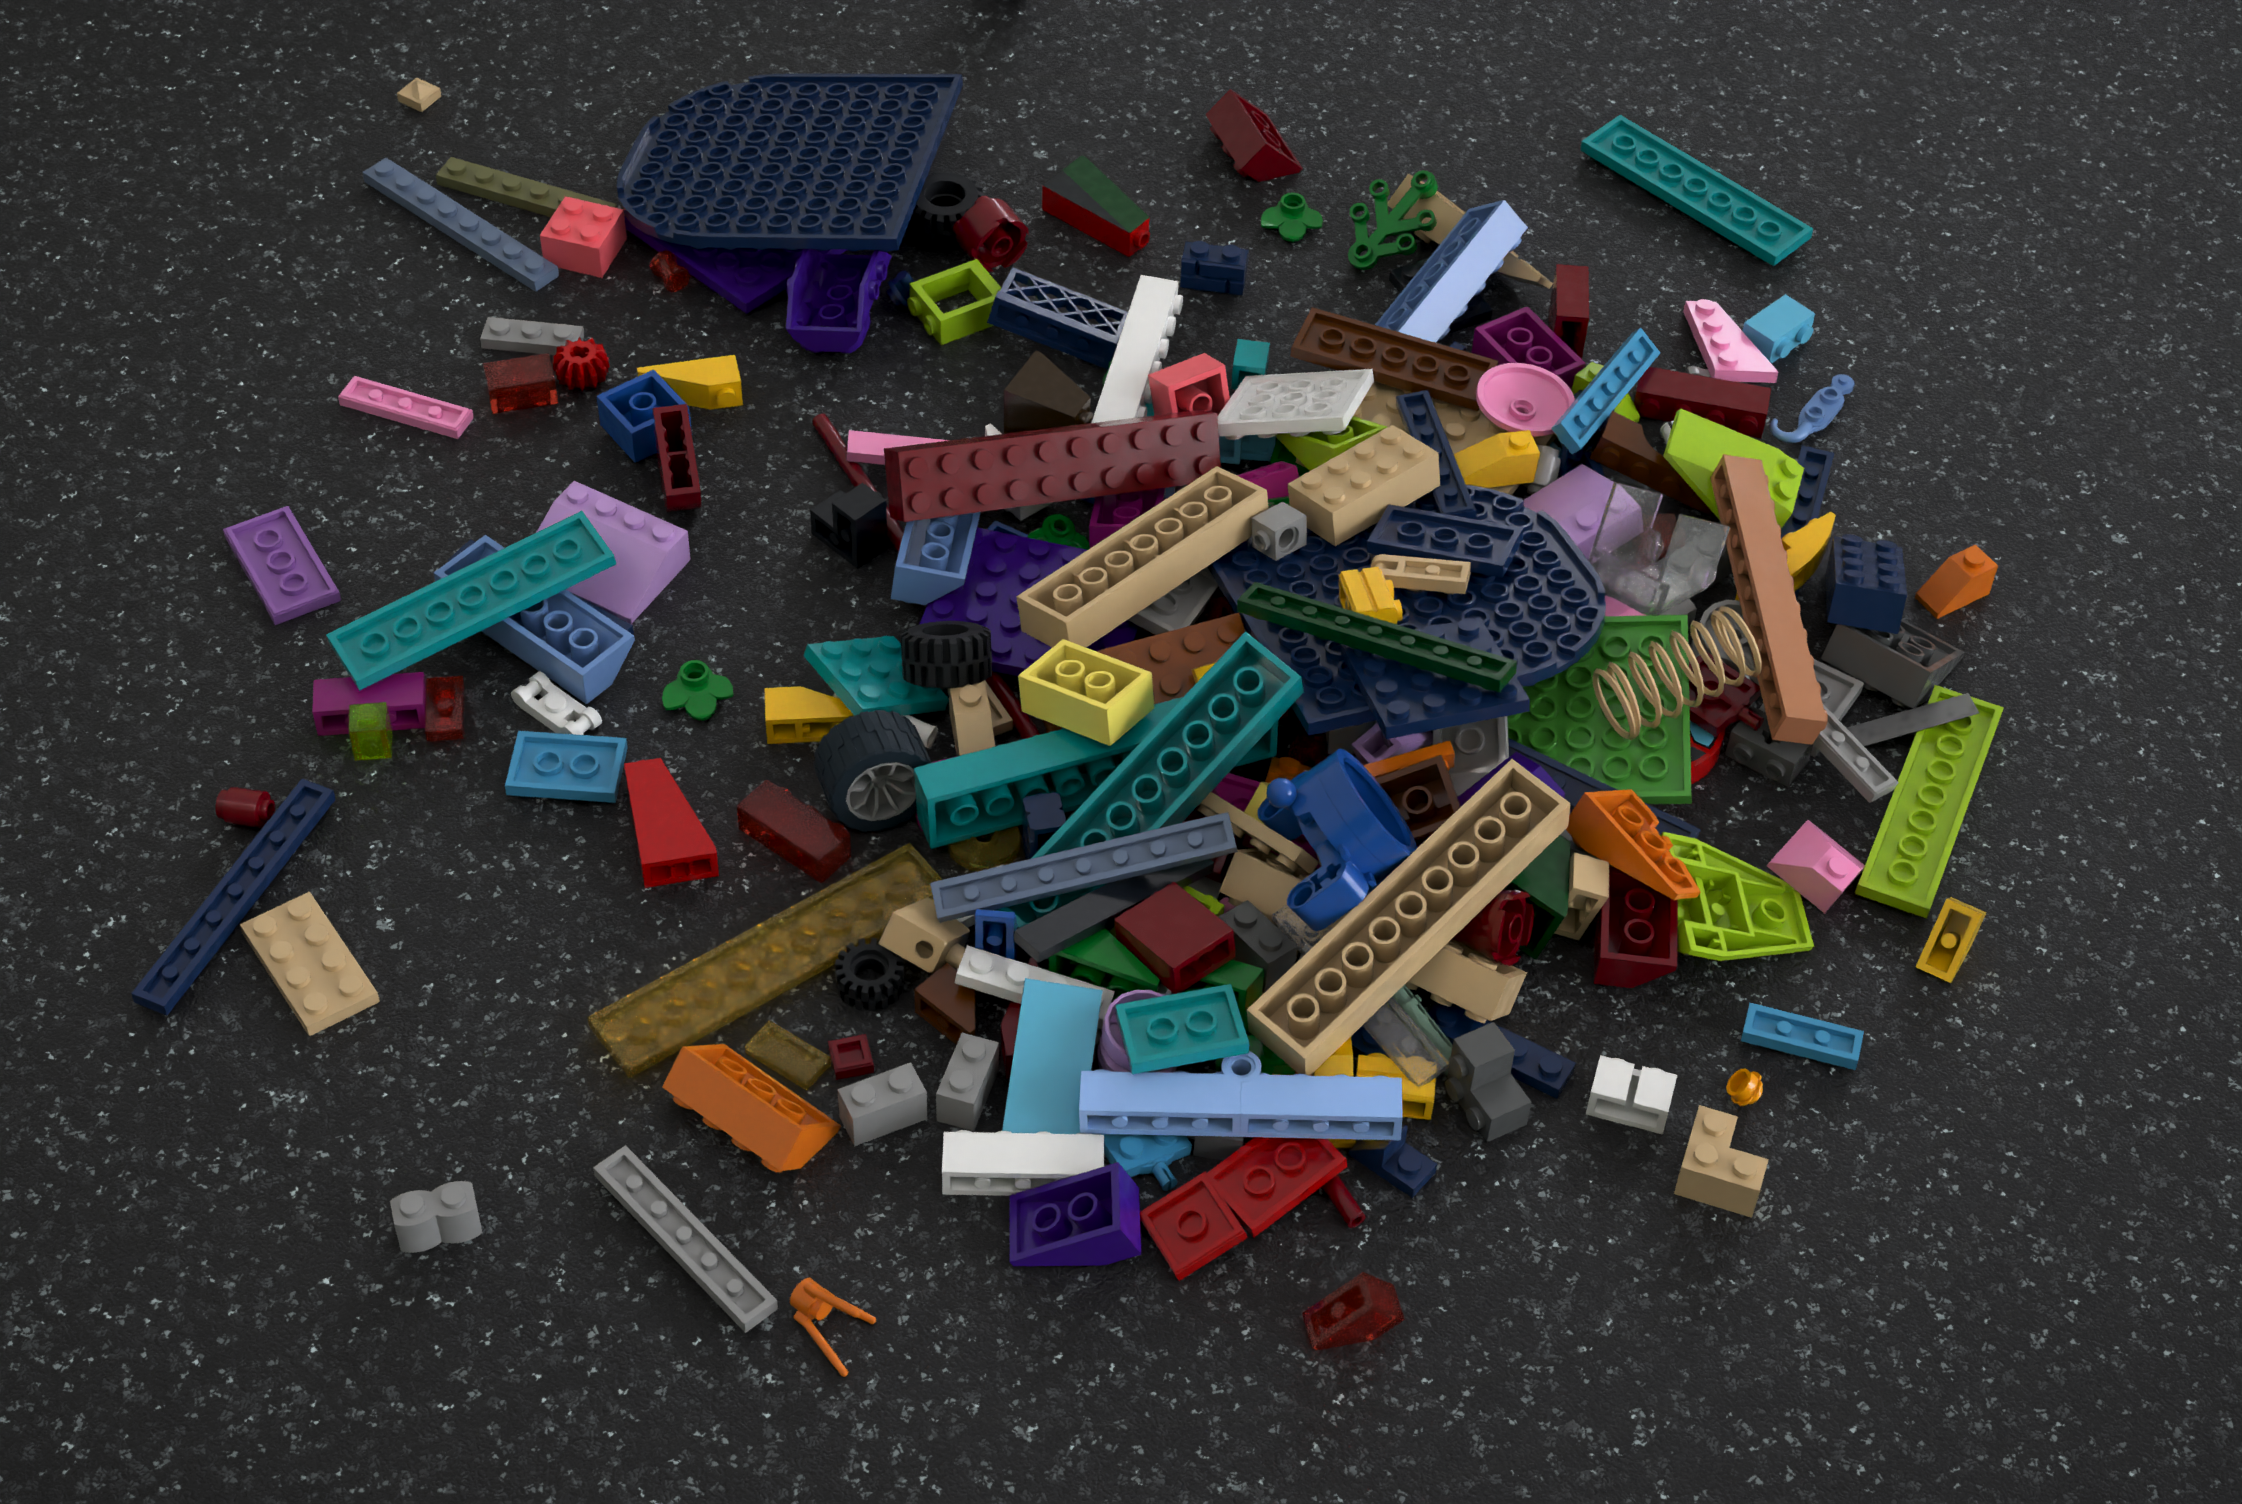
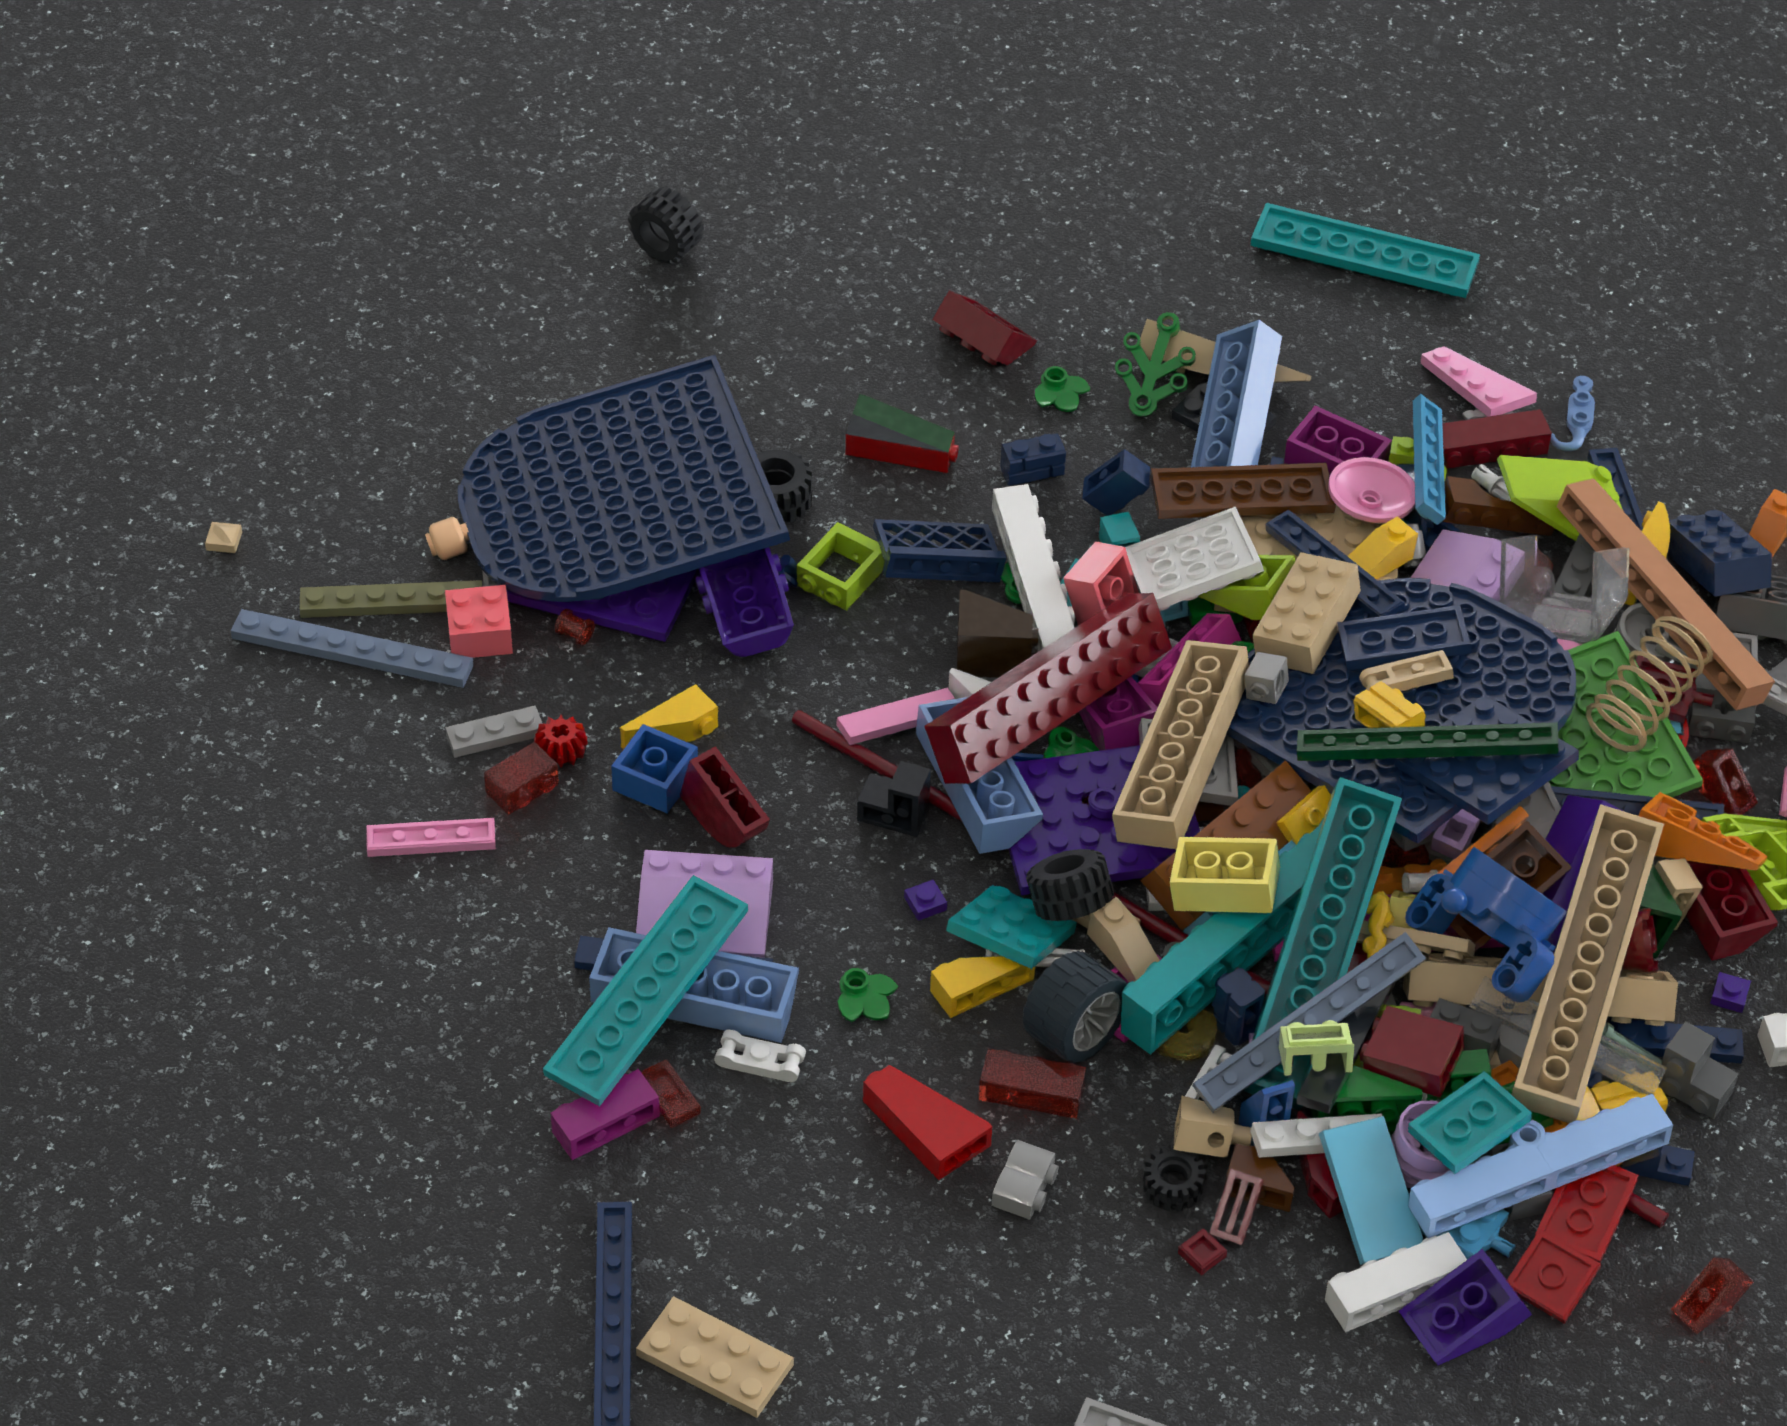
camera: 25 degrees left, 0 degrees up
dark red brick [215,787,275,828] -> none
medium lavender tile [223,506,341,625] -> none
clear neon green brick [349,702,392,761] -> none
dark azure plate [505,731,628,803] -> none
clear yellow plate [587,843,943,1078] -> none
orange slope [662,1044,841,1173] -> none
clear yellow tile [745,1020,831,1091] -> none
light grey brick [838,1062,927,1147] -> none
light grey brick [936,1033,999,1131] -> none
dark red brick [953,195,1029,272] -> none
dark red brick [1548,264,1589,359] -> none
medium azure brick [1743,294,1815,364] -> none
none -> light nougat head [425,517,469,560]
none -> dark purple plate [904,880,947,921]
none -> light grey brick [992,1140,1059,1220]
none -> dark blue brick [1082,449,1150,516]
none -> tile [1209,1169,1264,1245]
none -> yellowish green window [1279,1020,1354,1076]
none -> yellow animal [1362,891,1396,959]
none -> clear red slope [1693,748,1758,815]
none -> dark purple plate [1710,972,1751,1013]

